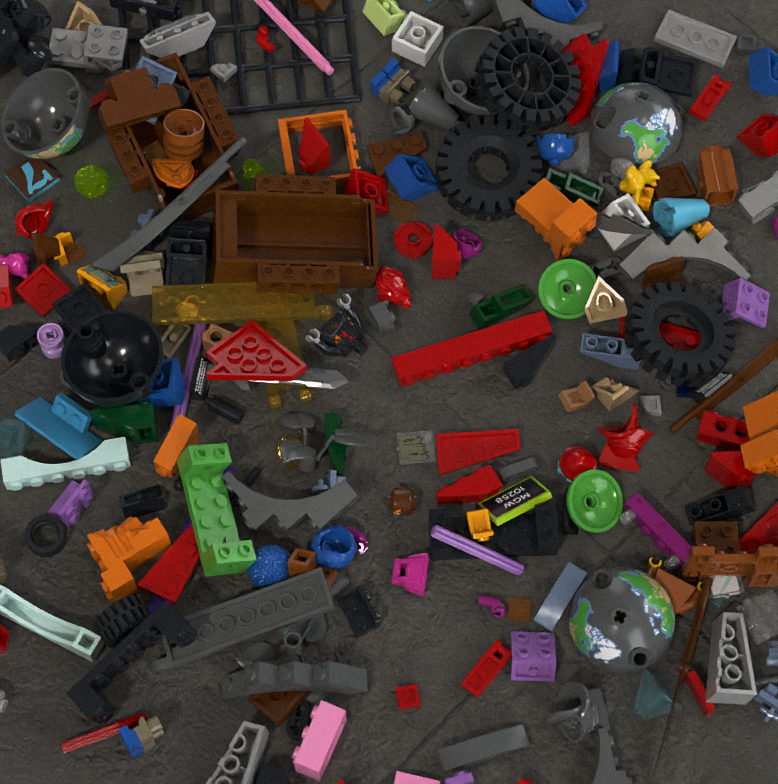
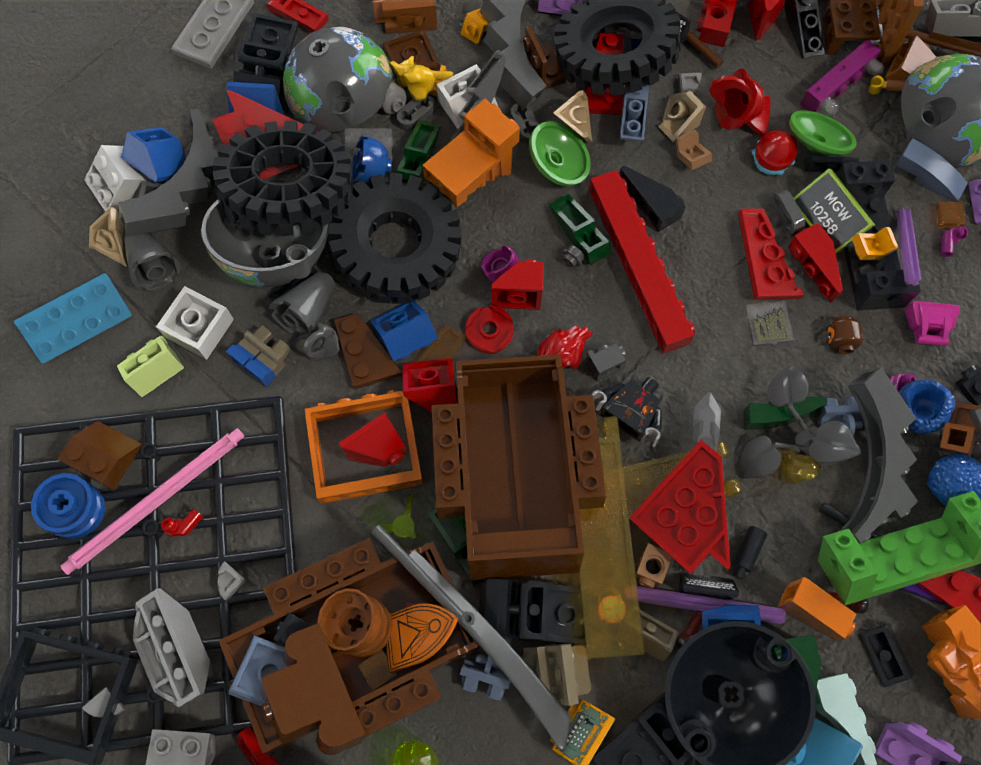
camera: 90 degrees left, 5 degrees up
medium azure cone [653,198,710,237] -> none

